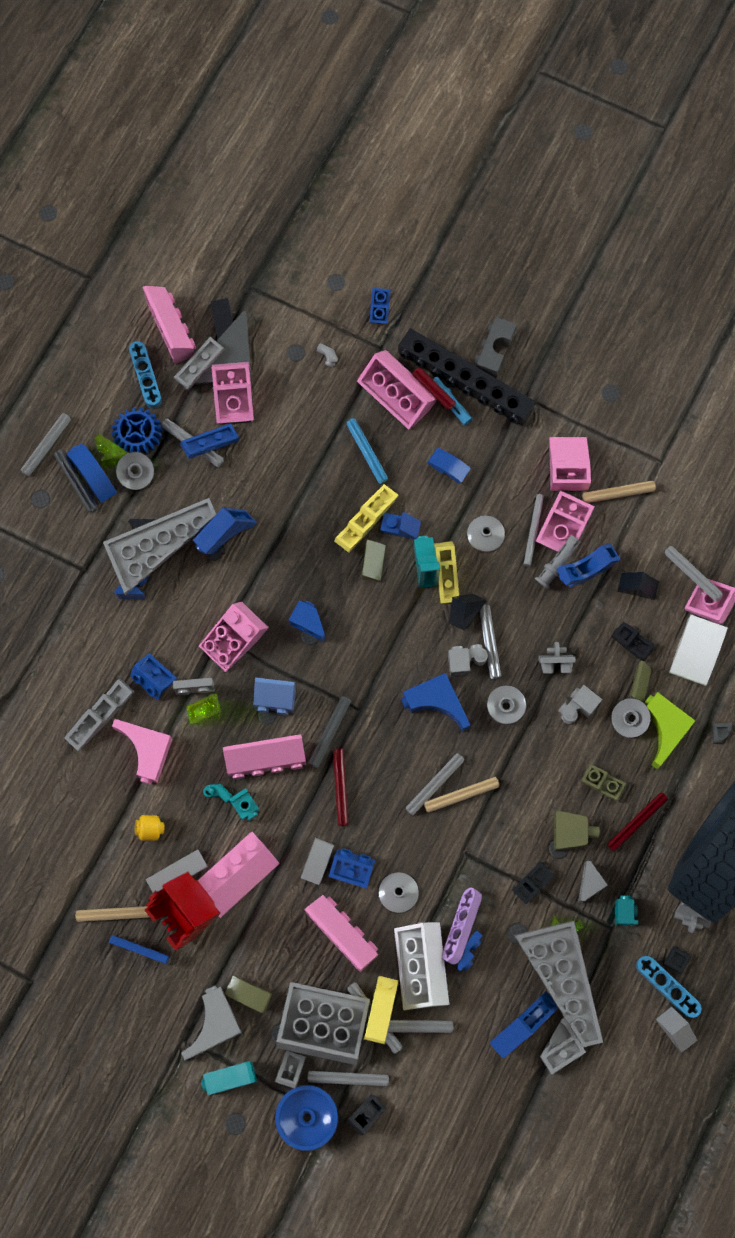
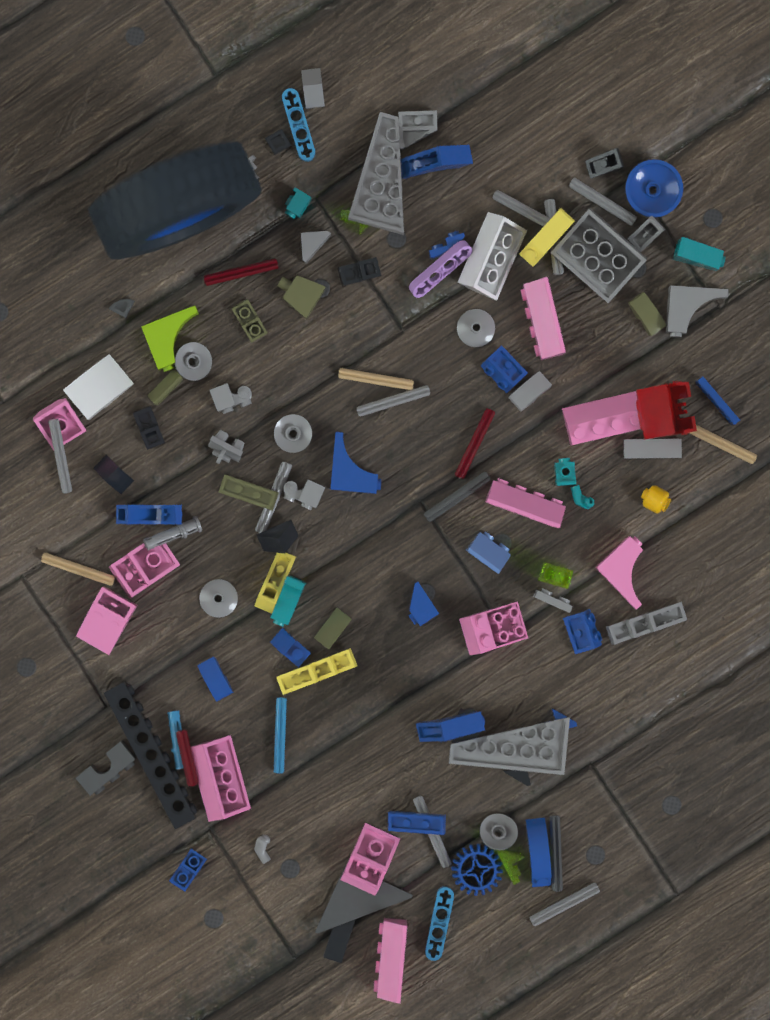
camera: 150 degrees left, 15 degrees up
light grey tile [174,337,224,391] -> none
light grey bar [523,494,544,567] -> none
none -> olive tile [219,474,279,511]

